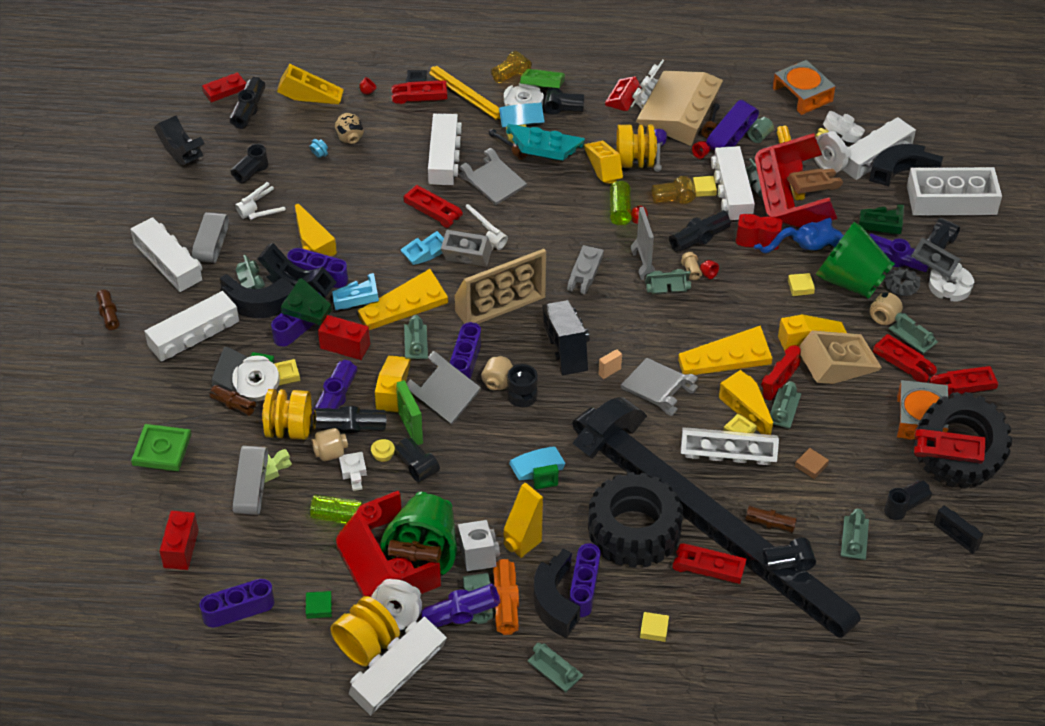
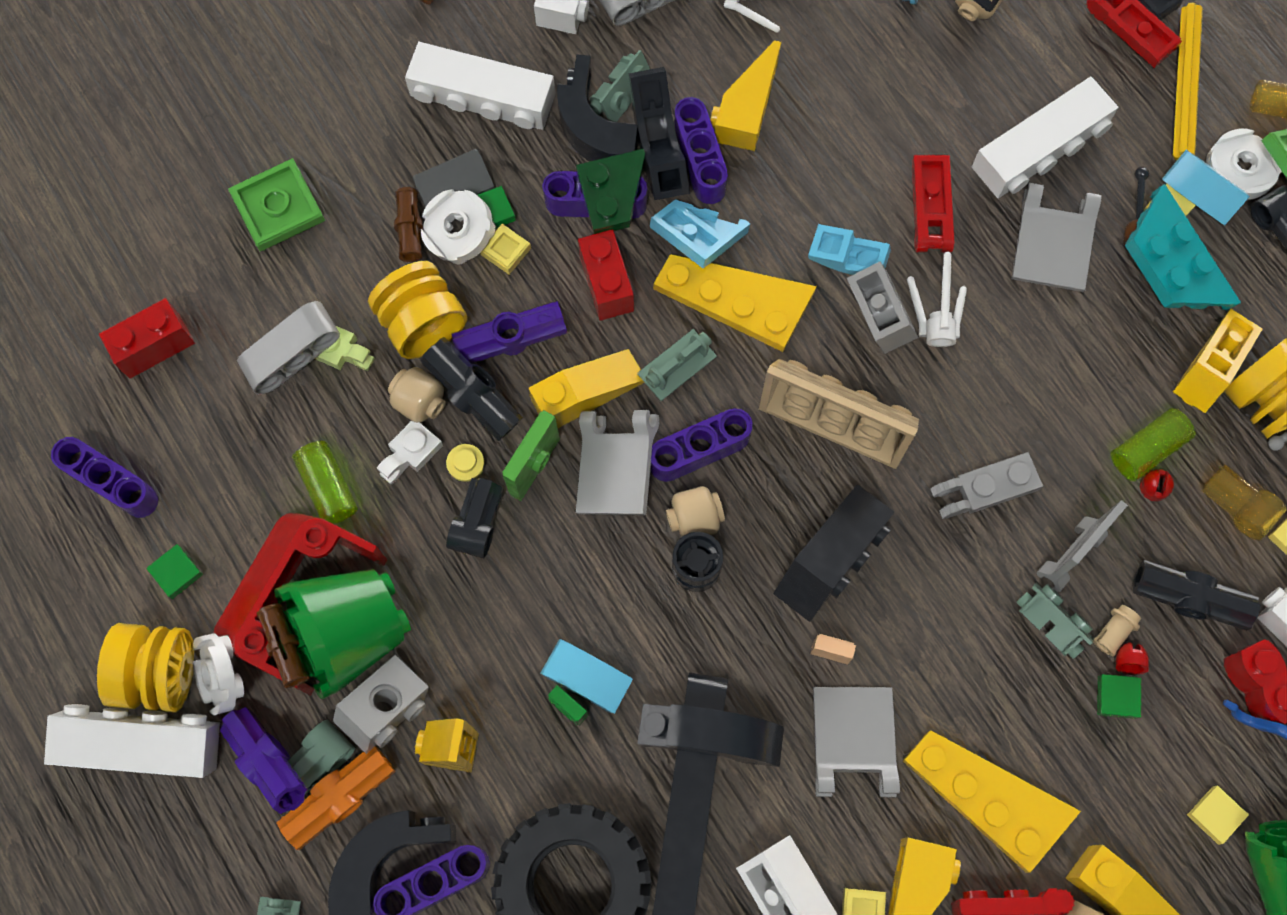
camera: 55 degrees right, 25 degrees up
none -> green tile [1097,674,1141,719]

